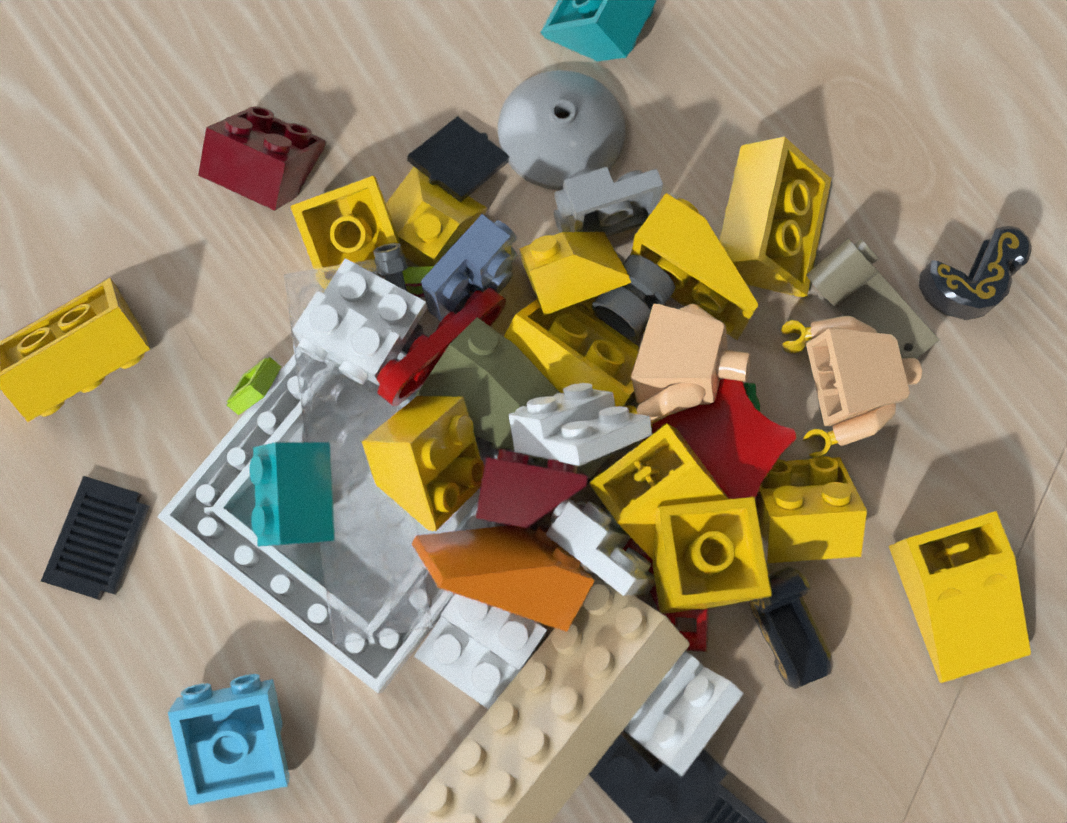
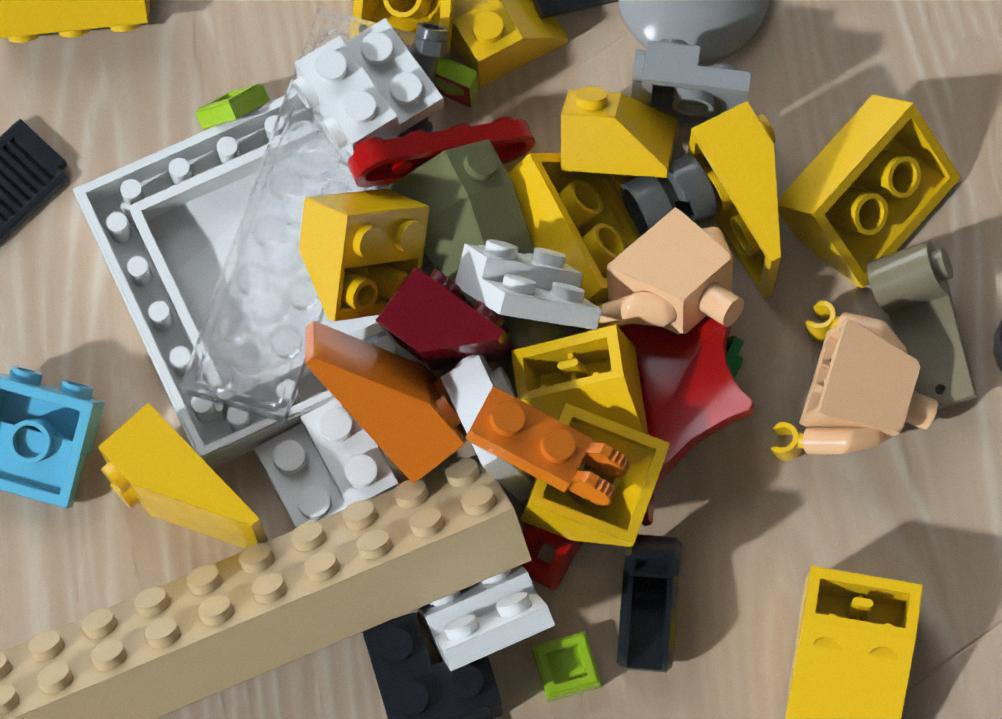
camera: 30 degrees right, 5 degrees down
teal slope [249,442,335,547] -> none
sand blue plate [421,214,517,321] -> none
yellow slope [755,456,867,563] -> none
none -> yellow slope [98,403,268,549]
none -> orange hinge [465,386,630,506]
none -> lime tile [532,631,601,703]

